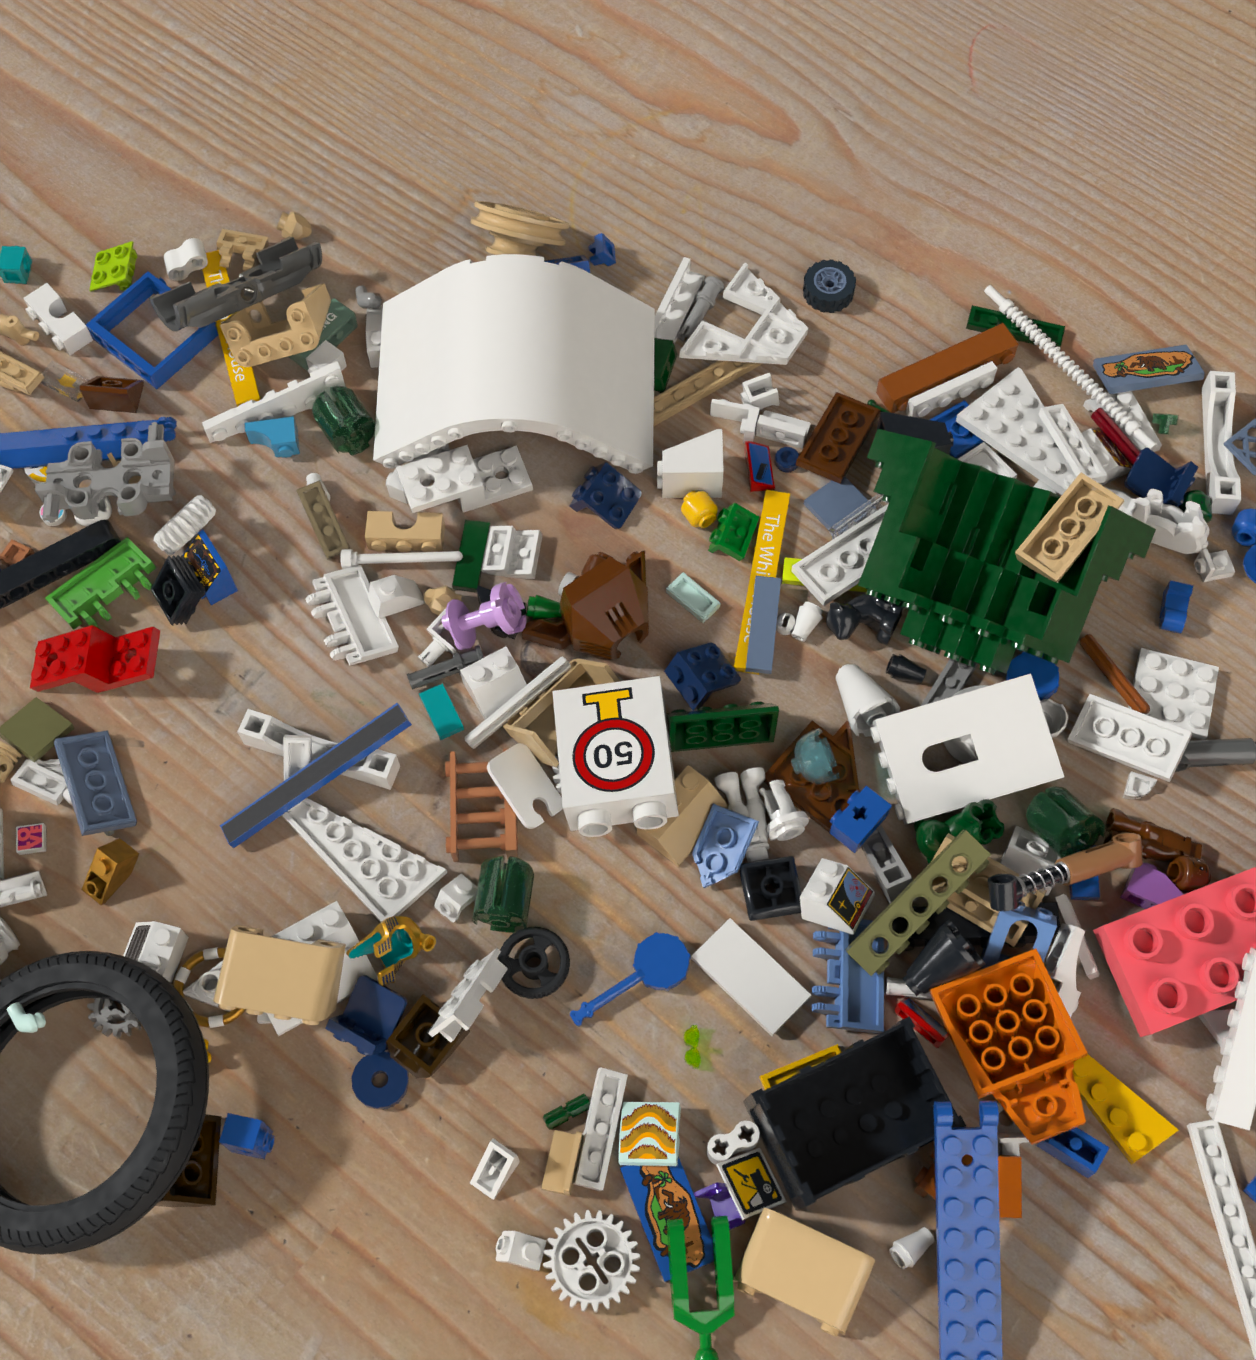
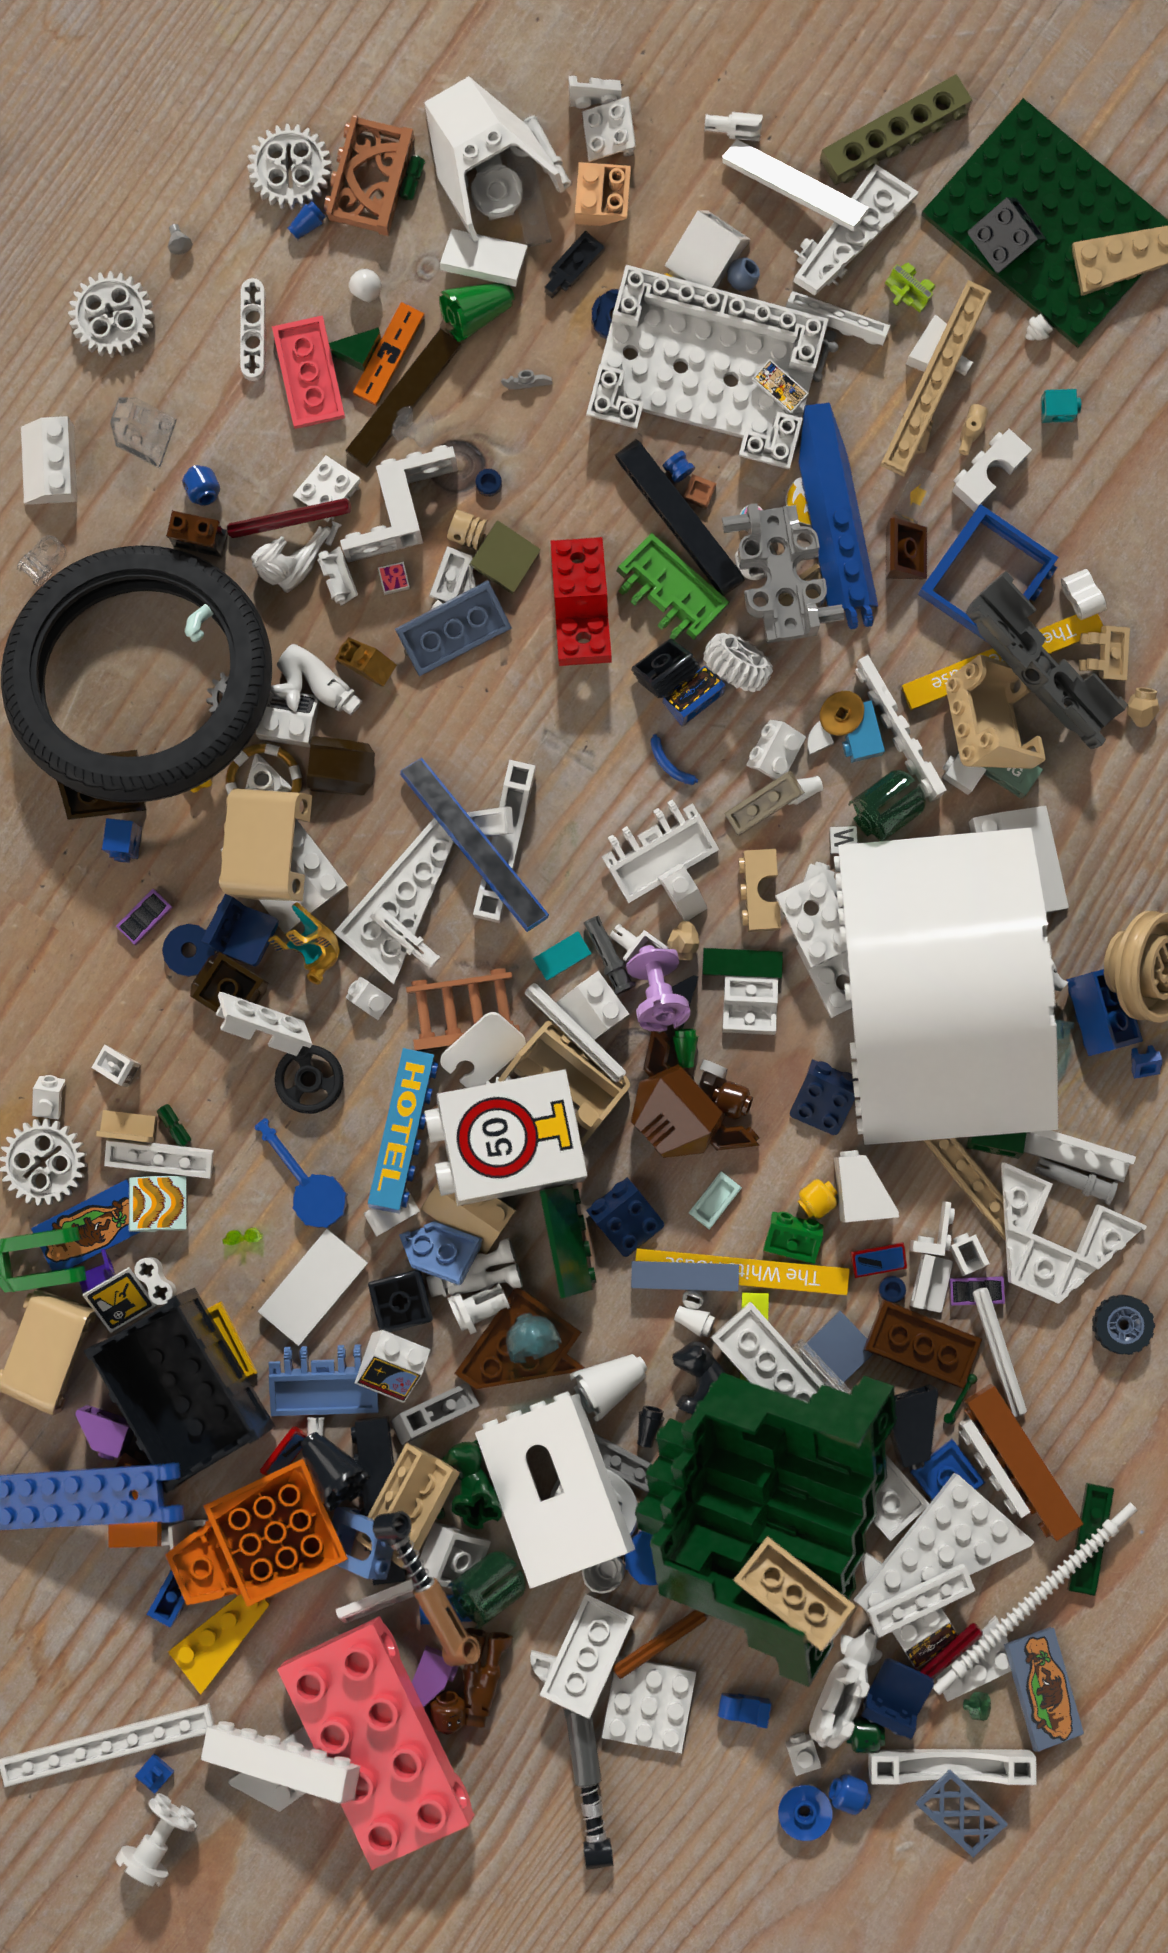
camera: 85 degrees right, 20 degrees up
lime hinge [89,241,137,292] -> none
white piece [341,549,463,569] -> none
light grey arm [355,286,381,309] -> none
clear green cylinder [472,855,534,933] -> none
blue brick [830,785,892,853] -> none
olive brick [845,830,991,976] -> none
white cone [889,1227,935,1269] -> none
white slope [1044,923,1085,1018] -> none
none -> medium lavender slope [75,1405,134,1460]
none -> tile [116,889,173,945]
none -> white piece [270,644,363,715]
none -> dark brown slope [307,736,375,796]
none -> white axle [363,1188,420,1237]
none -> dark azure brick [368,1048,439,1214]
none -> white pin [370,905,440,970]
none -> blue piece [650,734,698,785]
none -> white bracket [747,720,806,780]
none -> white tile [807,721,834,755]
none -> pearl gold piece [820,691,864,736]
none -> white tile [829,826,857,854]
none -> tile [949,1276,1005,1306]
none -> white axle [973,1288,1027,1417]

